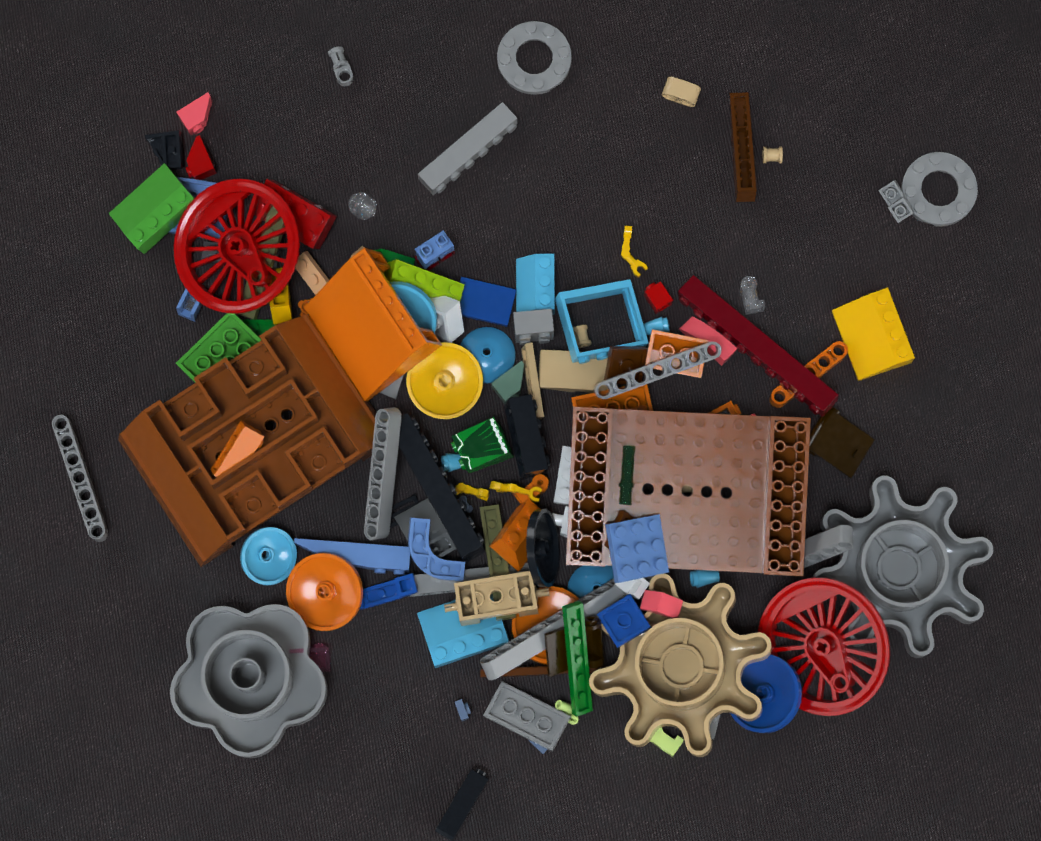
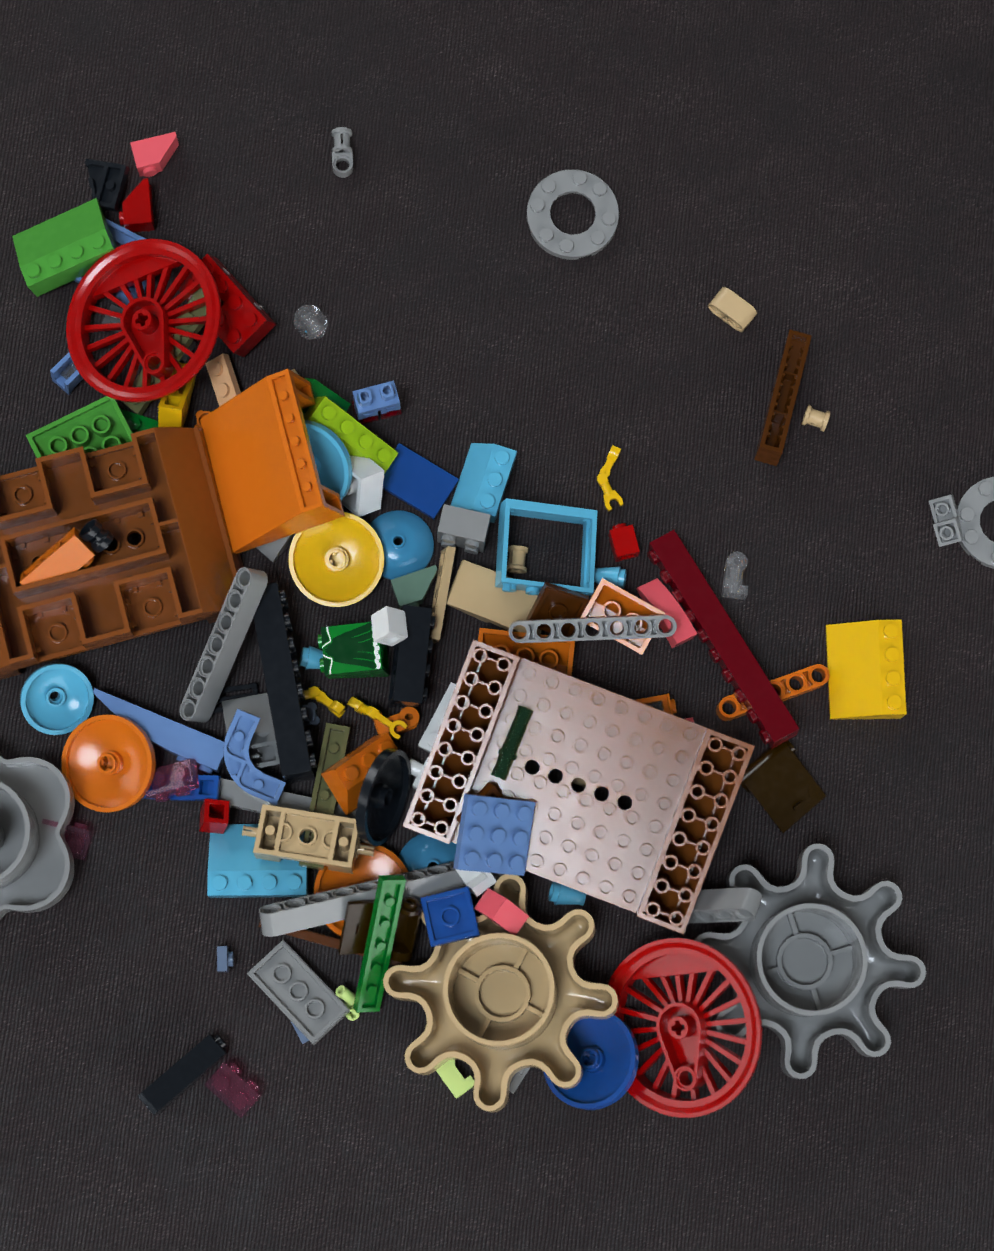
camera: 10 degrees right, 0 degrees up
light grey brick [418,102,517,195] -> none
none -> black wheel [79,518,114,553]
none -> clear pink bracket [145,759,199,802]
none -> red brick [199,799,229,834]
none -> clear pink bracket [204,1062,262,1118]
none -> white panel [371,606,408,646]

